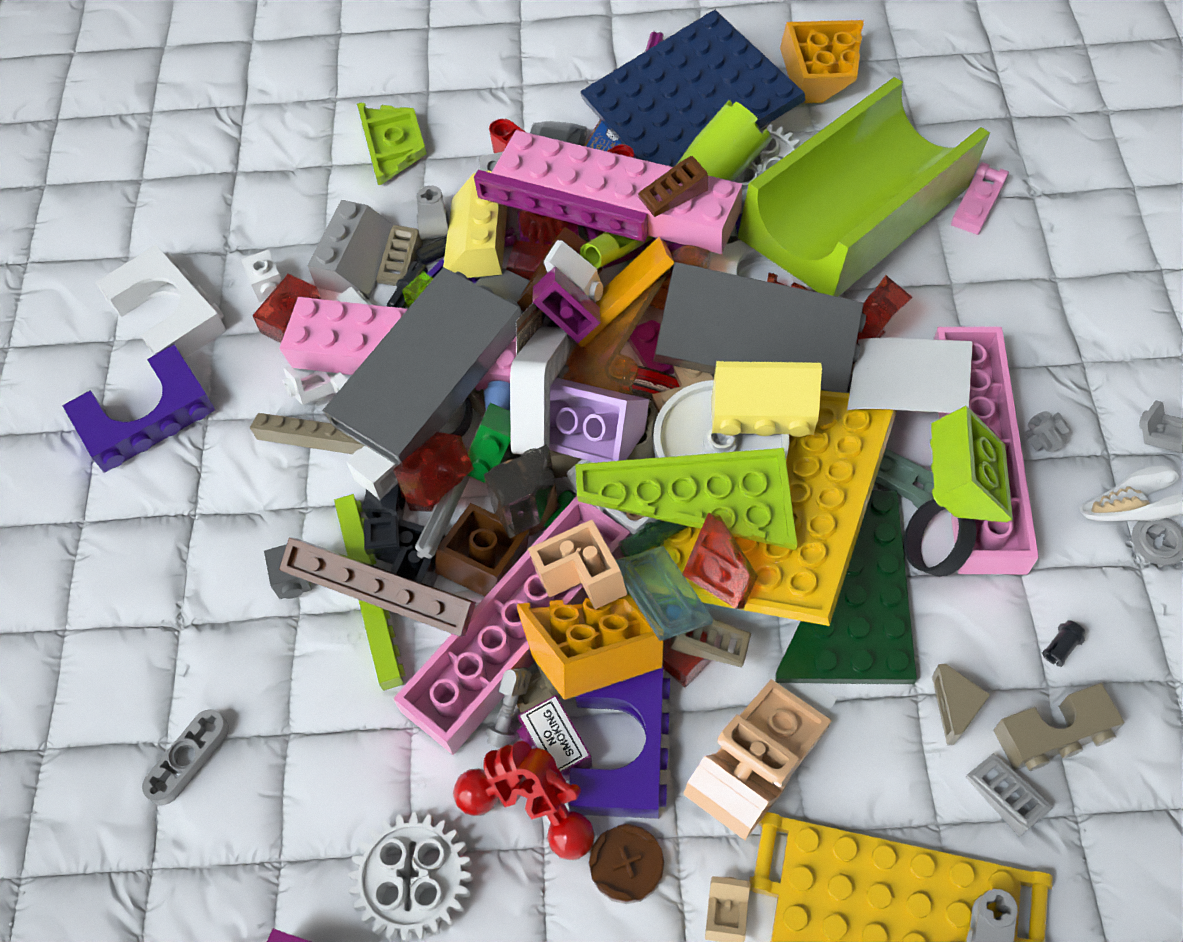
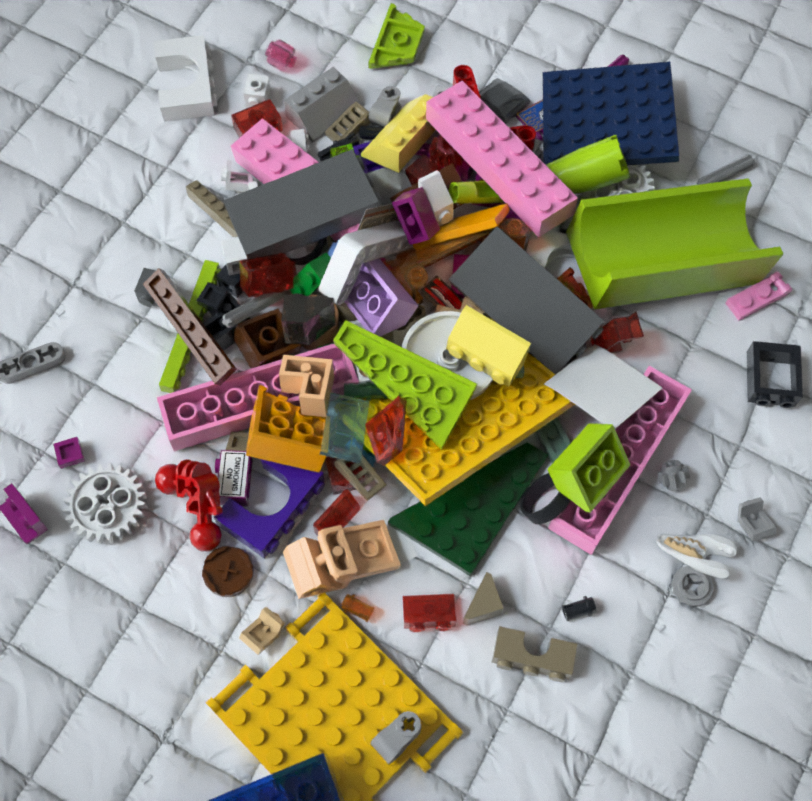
camera: 25 degrees right, 5 degrees up
dark purple arch [62,345,215,473] -> none
magenta tile [474,170,649,242] -> none
light grey hinge [486,667,531,748] -> none
reddish brown slope [638,156,708,217] -> none
light orange wedge [780,20,864,103] -> none
light grey slope [966,753,1053,837] -> none
none -> magenta plate [53,437,85,469]
none -> clear pink head [265,39,297,71]
none -> clear red slope [313,489,360,536]
none -> clear orange pin [340,593,375,622]
none -> clear red bracket [403,594,457,632]
none -> light grey axle [697,154,755,185]
none -> black window [747,341,803,408]

